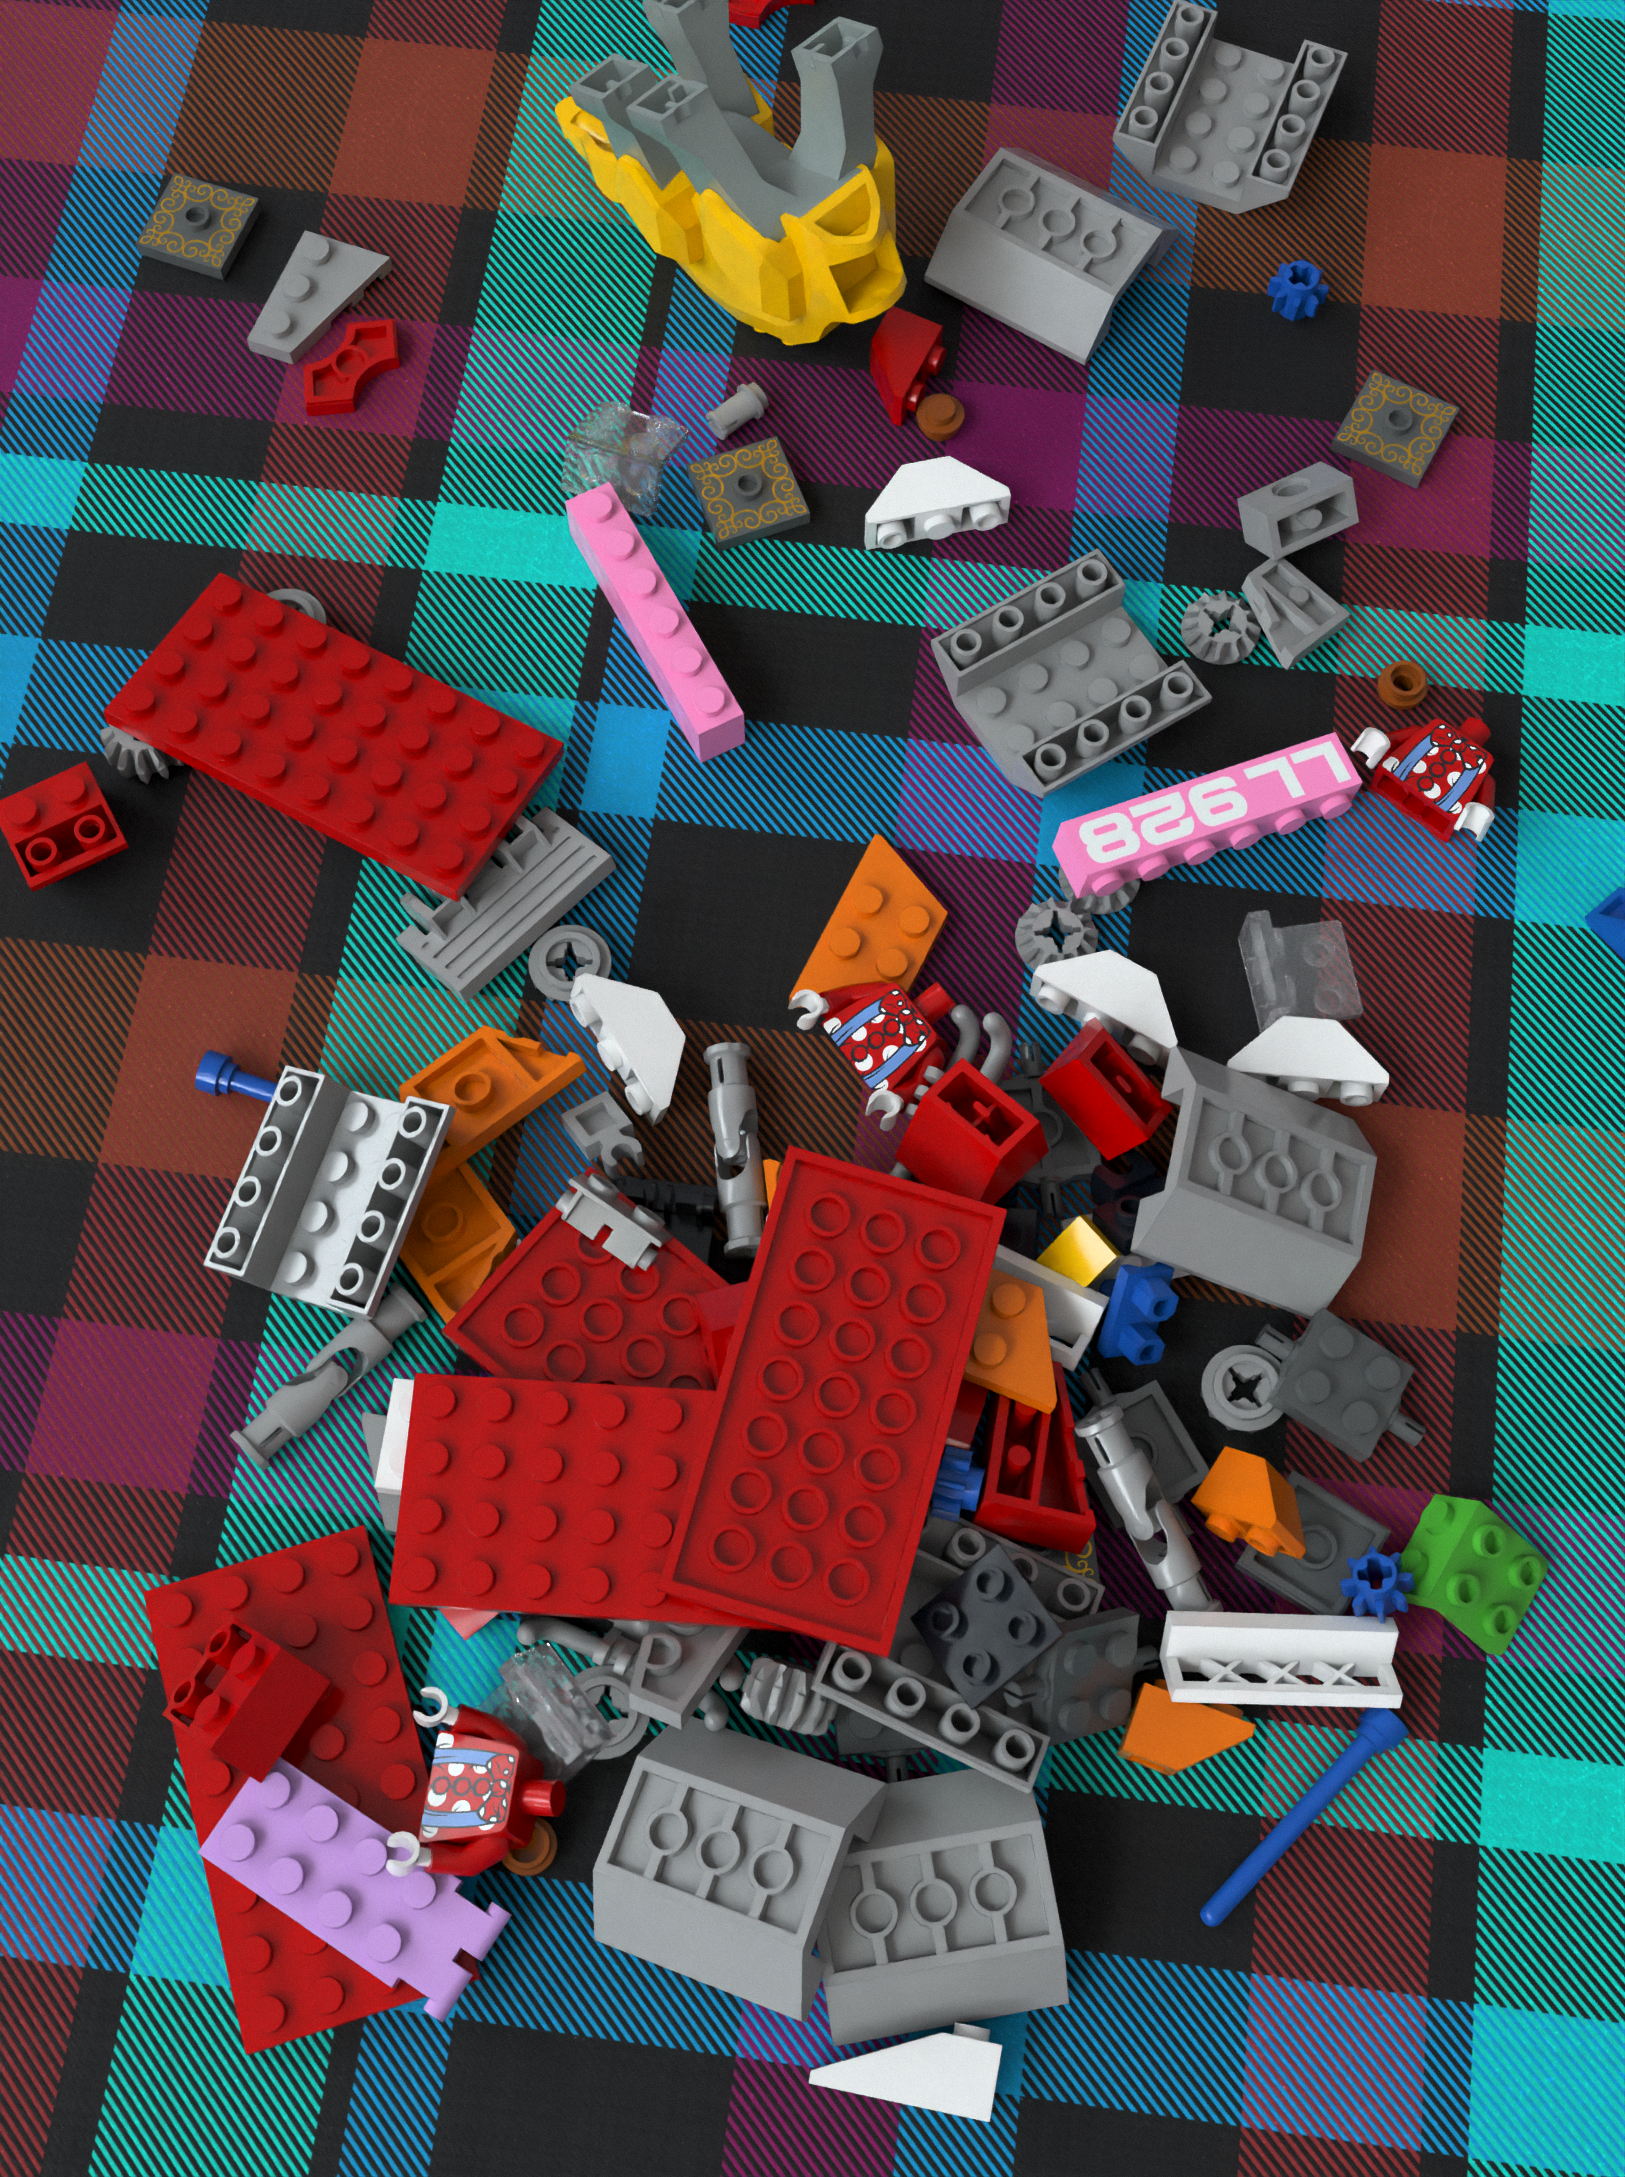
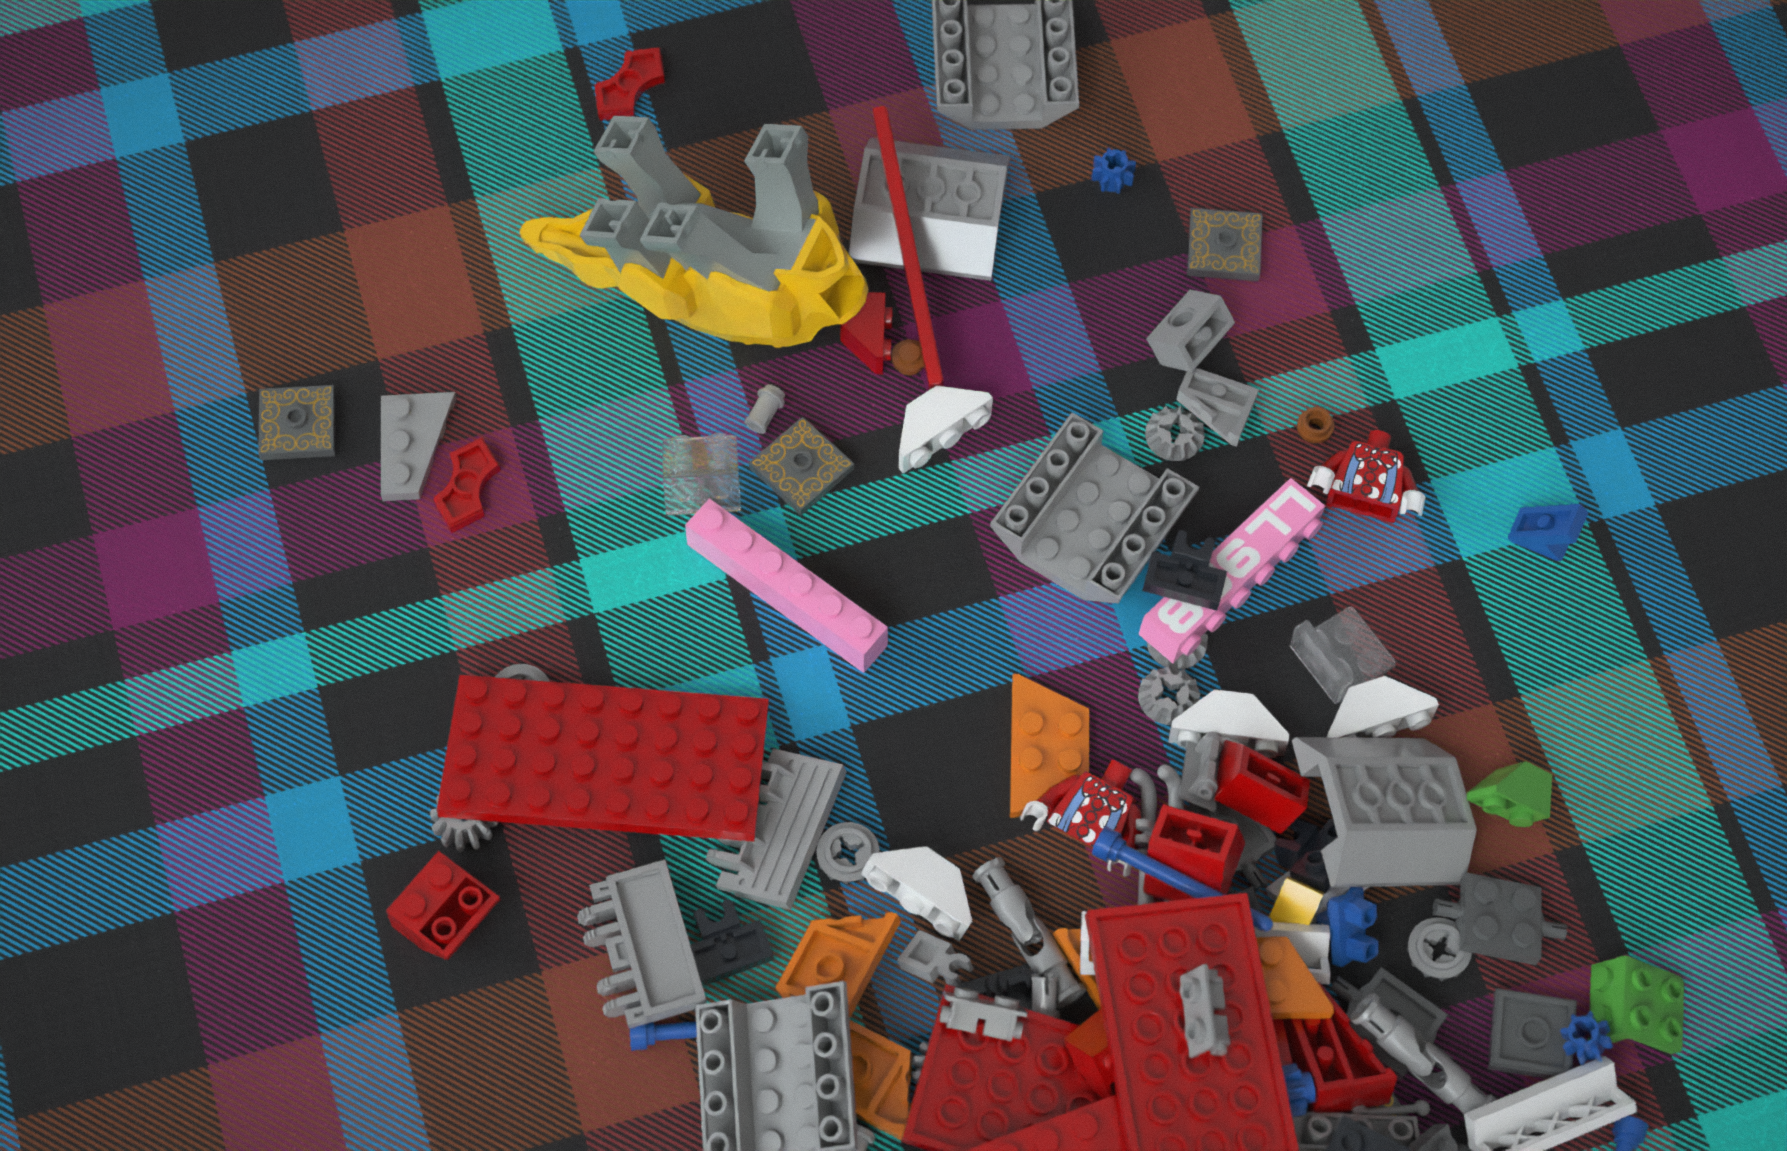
camera: 25 degrees left, 5 degrees down
orange slope [1191,1446,1306,1560] -> none
none -> light grey hinge [577,860,707,1029]
none -> black plate [690,899,774,986]
none -> red tile [872,106,944,390]
none -> light grey pin [1031,973,1060,1018]
none -> blue piece [1092,826,1273,932]
none -> black plate [1142,530,1227,611]
none -> light grey hinge [1179,732,1224,812]
none -> light grey hinge [1180,964,1231,1058]
none -> light grey hinge [1351,1100,1430,1116]
none -> bright green slope [1467,761,1552,827]

